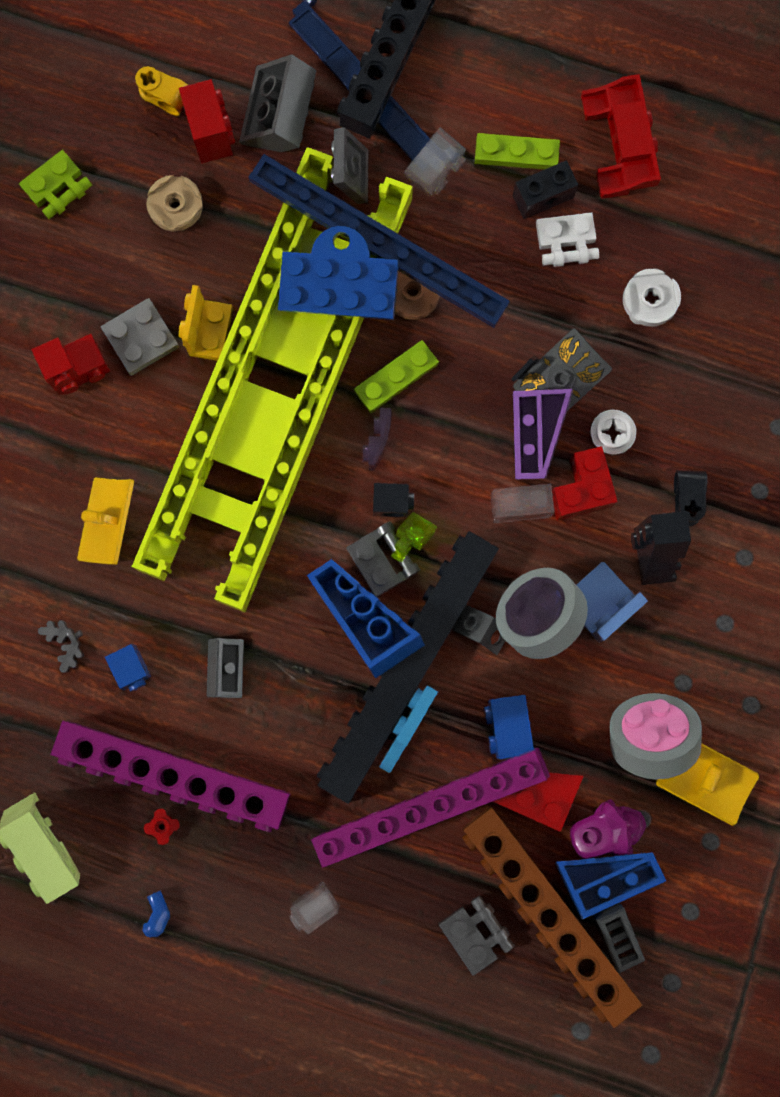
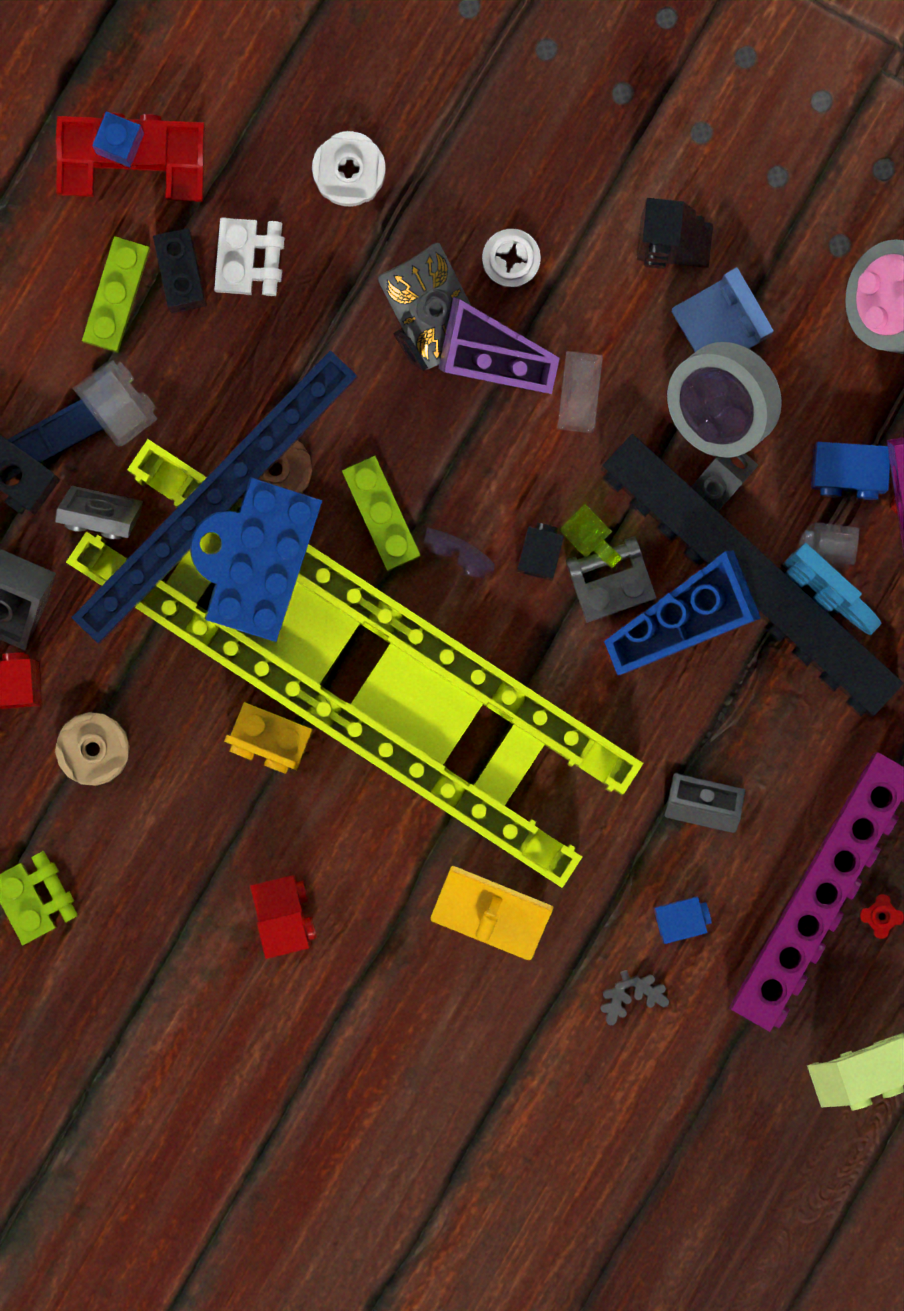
camera: 75 degrees left, 5 degrees up
light grey plate [100,298,179,376] -> none
red brick [550,446,618,521] -> none
black piece [674,470,707,527] -> none
none -> blue brick [92,111,144,168]
none -> clear brick [799,522,860,570]

